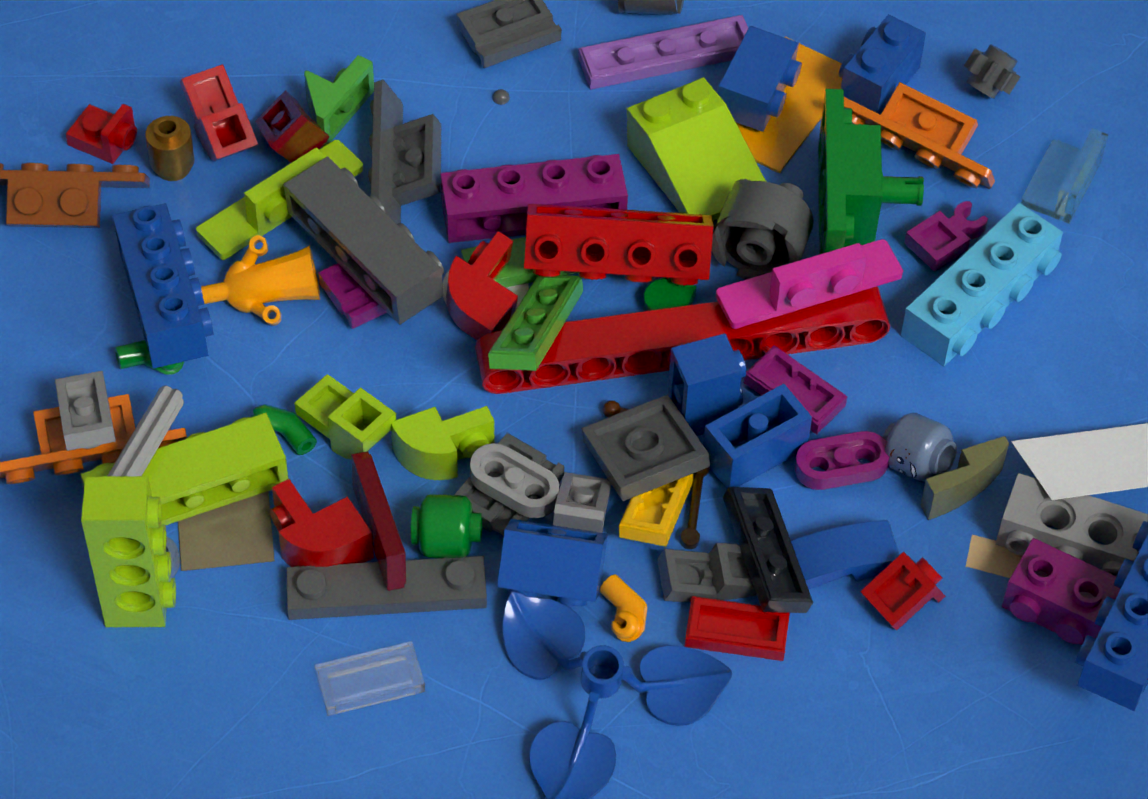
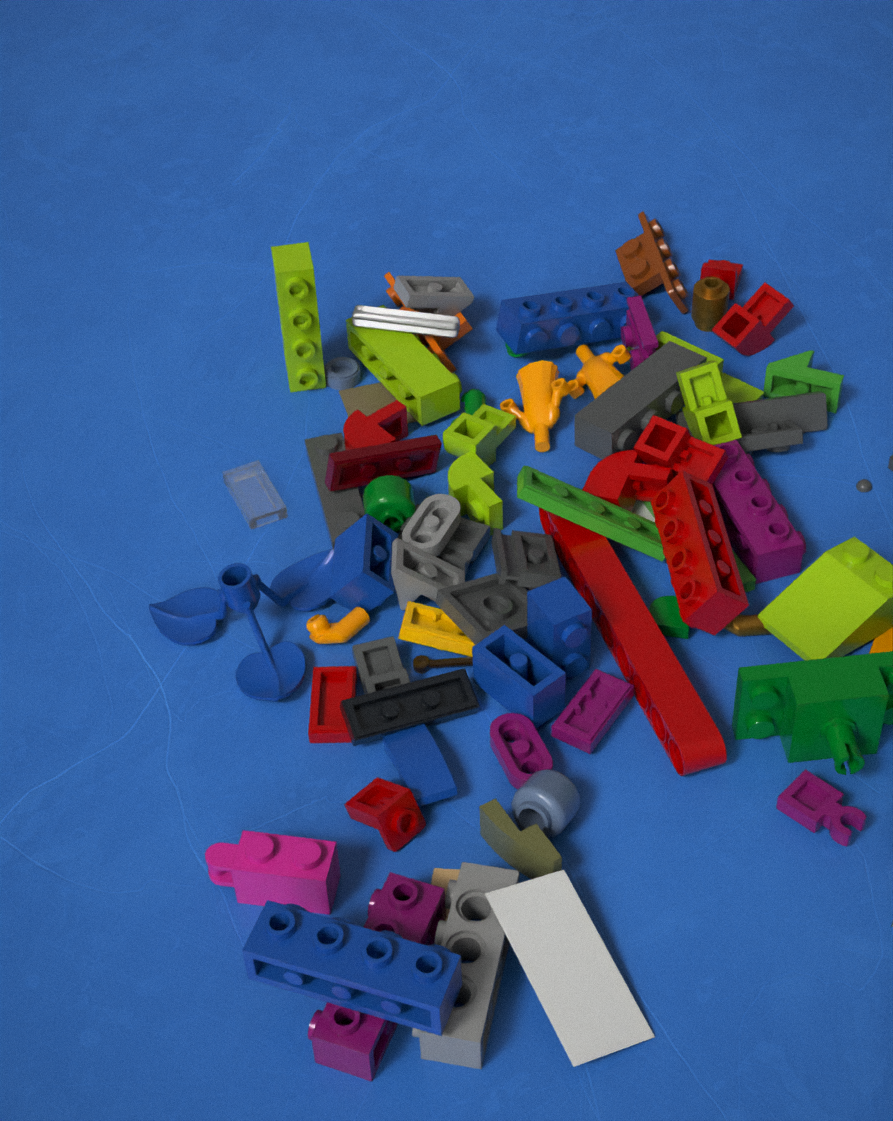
camera: 85 degrees right, 10 degrees down
dark red slope [255,90,329,163] -> none
dark grey brick [712,179,814,280] -> none
dark pink bracket [716,239,903,329] -> none
medium azure brick [901,203,1063,366] -> none
none -> dark pink brick [205,830,341,915]
none -> dark grey plate [491,528,561,590]
none -> light orange piece [500,360,571,452]
none -> magenta plate [621,295,658,370]
none -> red brick [633,415,728,484]
none -> lime brick [676,360,742,445]

